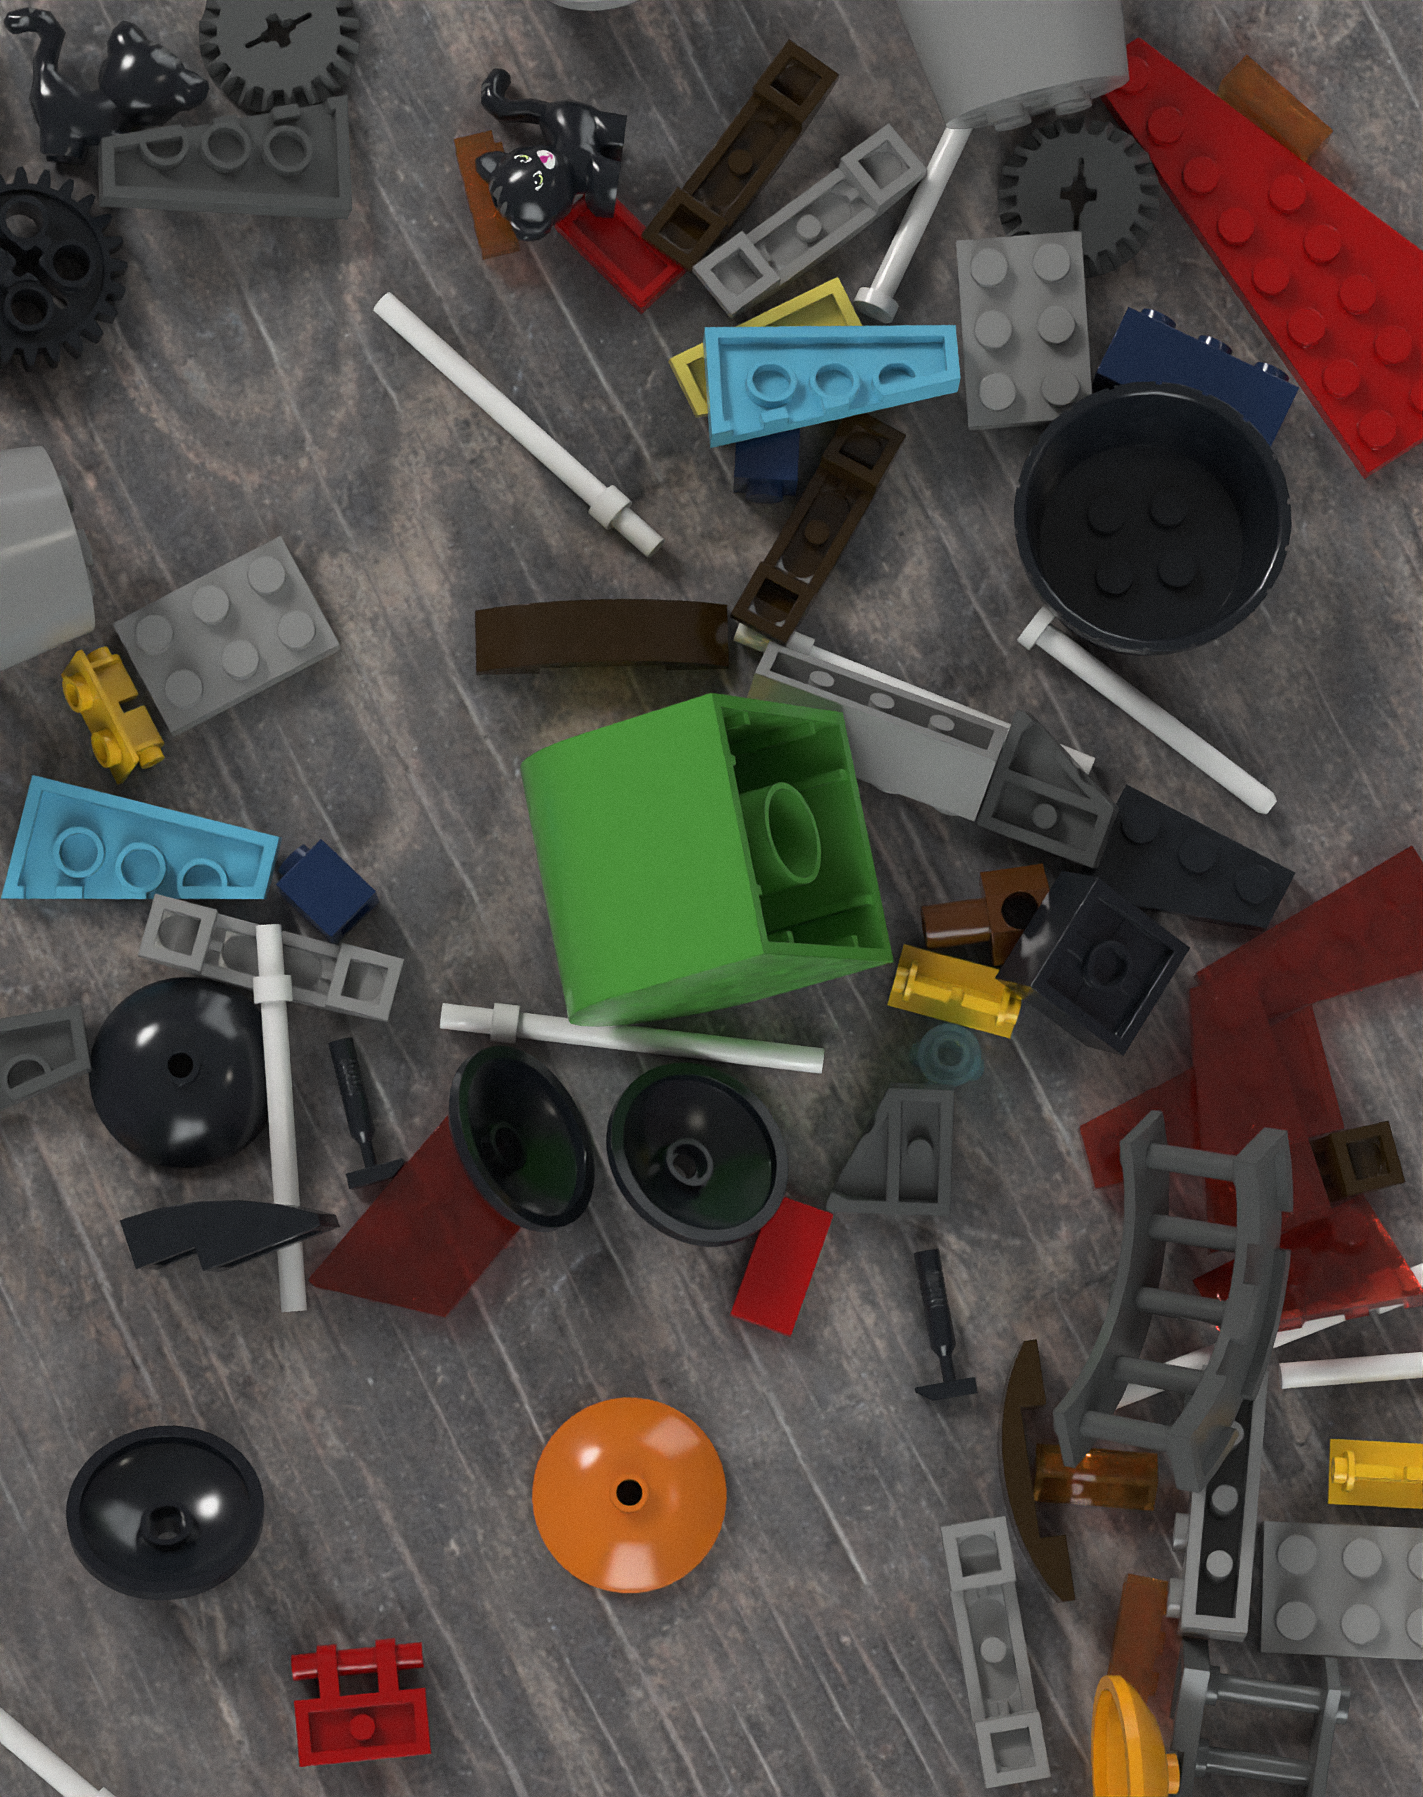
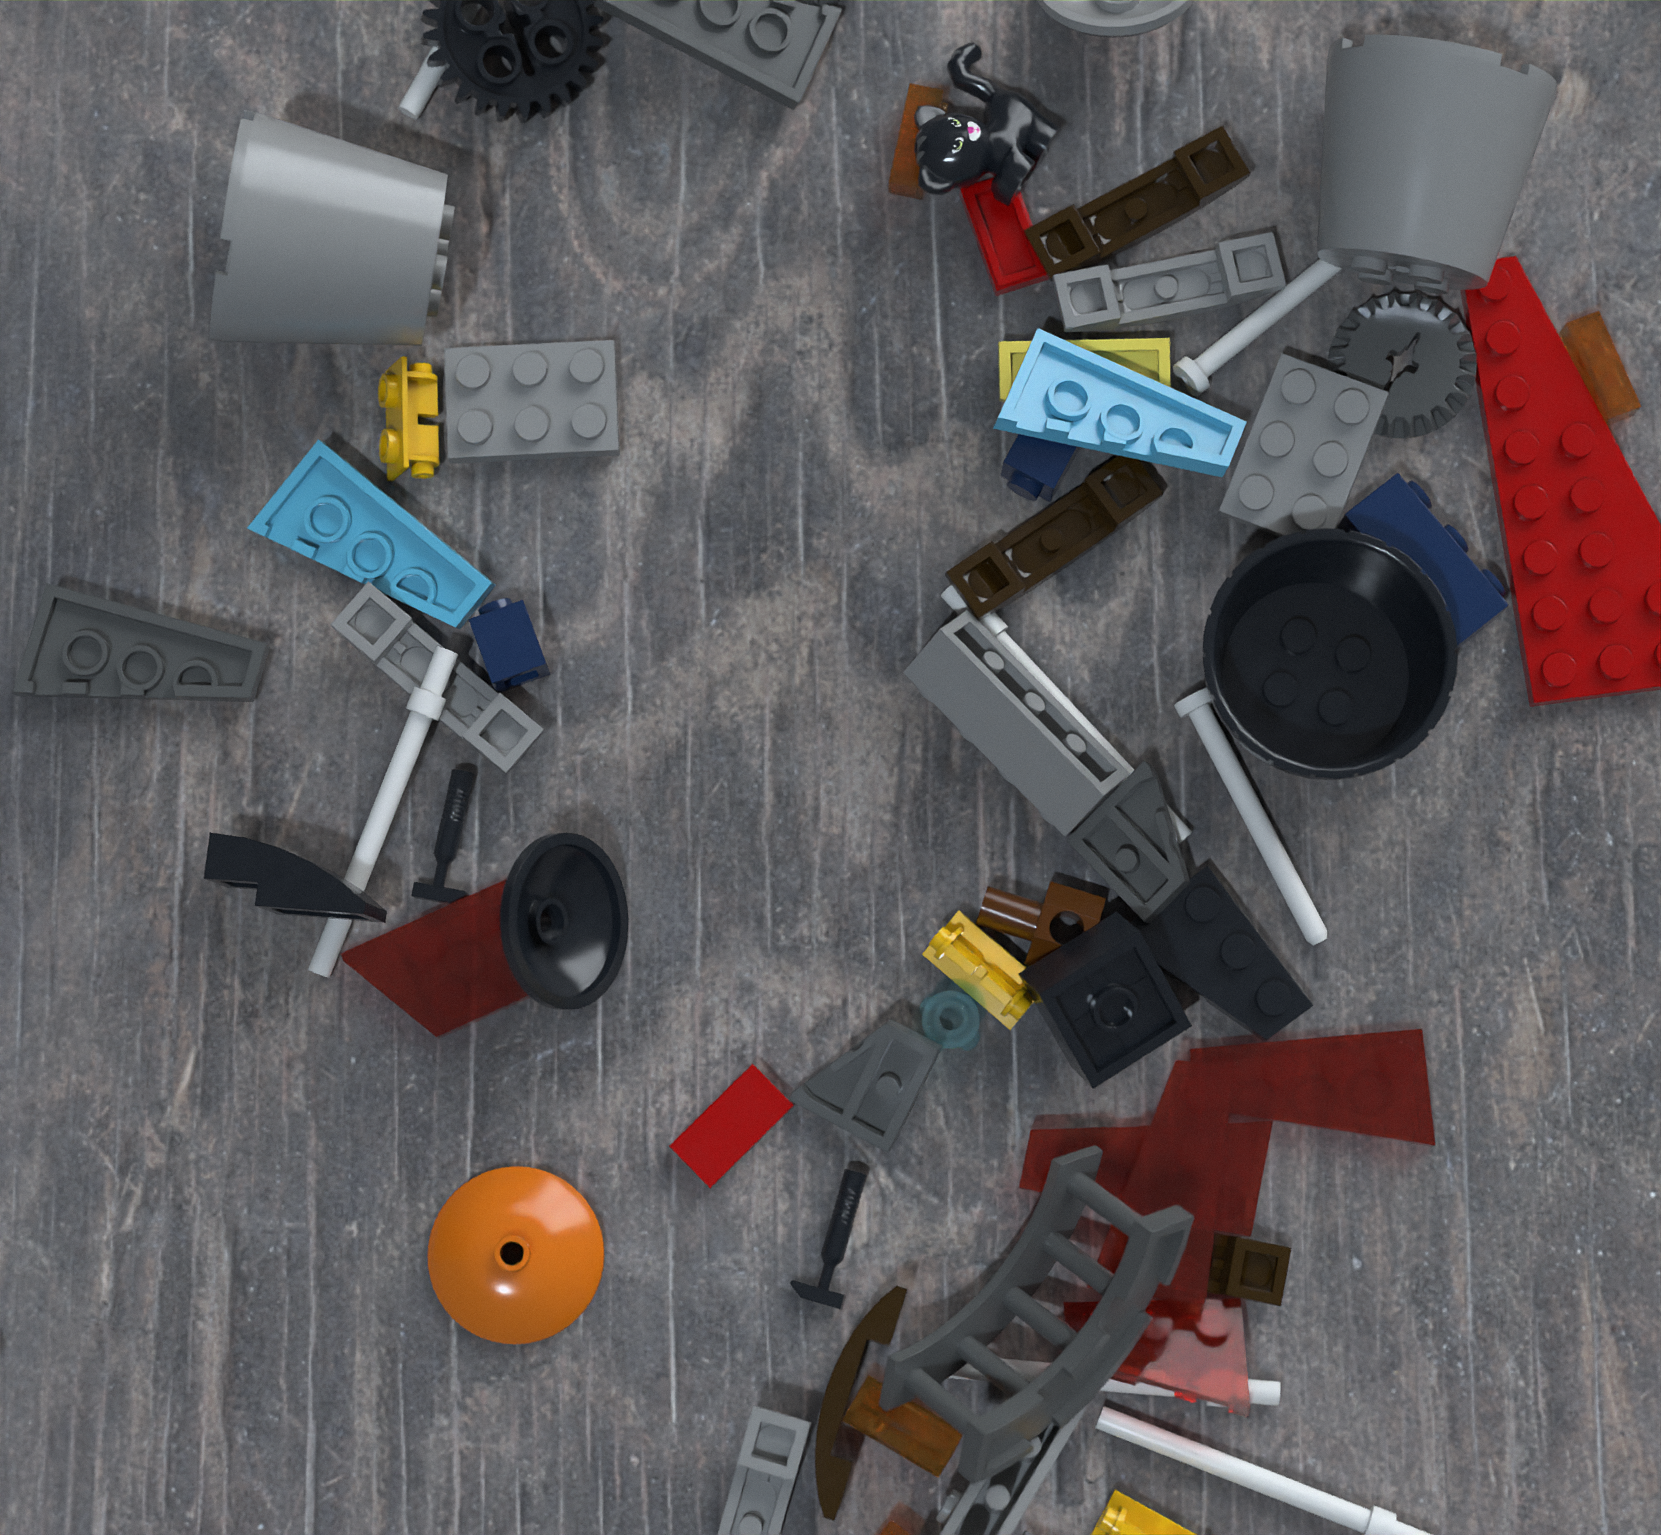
camera: 30 degrees right, 0 degrees up
black dish [66,1425,264,1600] -> none
black dish [89,977,268,1169] -> none
red plate [291,1638,432,1767] -> none
white bar [373,292,665,559] -> none
white bar [440,1003,824,1074] -> none
dark brown slope [475,599,729,675] -> none
bright green brick [520,693,894,1027] -> none
black dish [606,1063,789,1247] -> none

